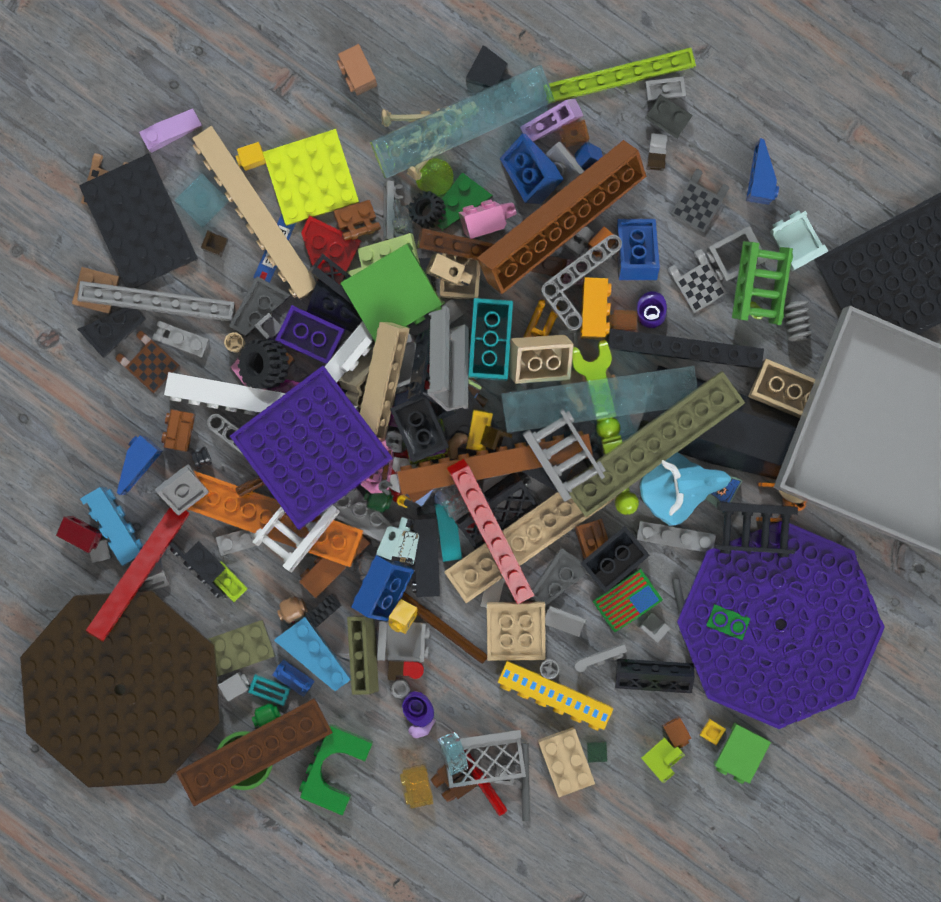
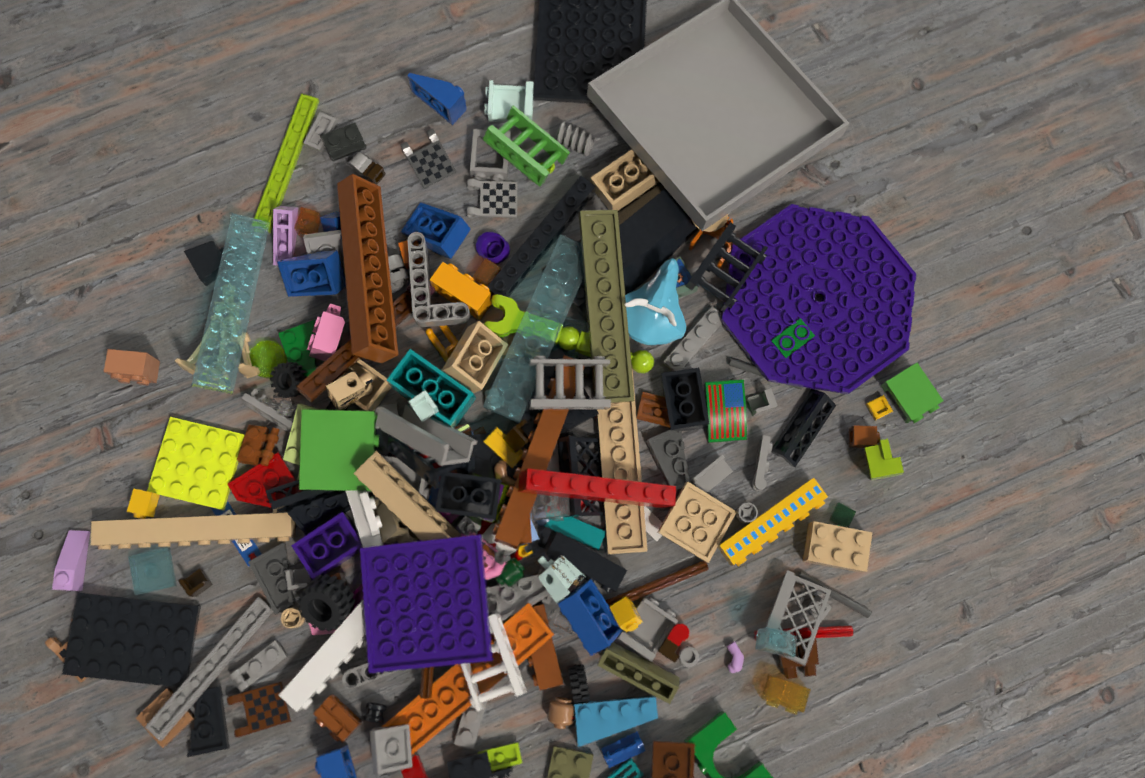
camera: 65 degrees left, 10 degrees down
dark purple hat [402,691,434,727] -> none
none -> light aqua panel [409,390,439,422]

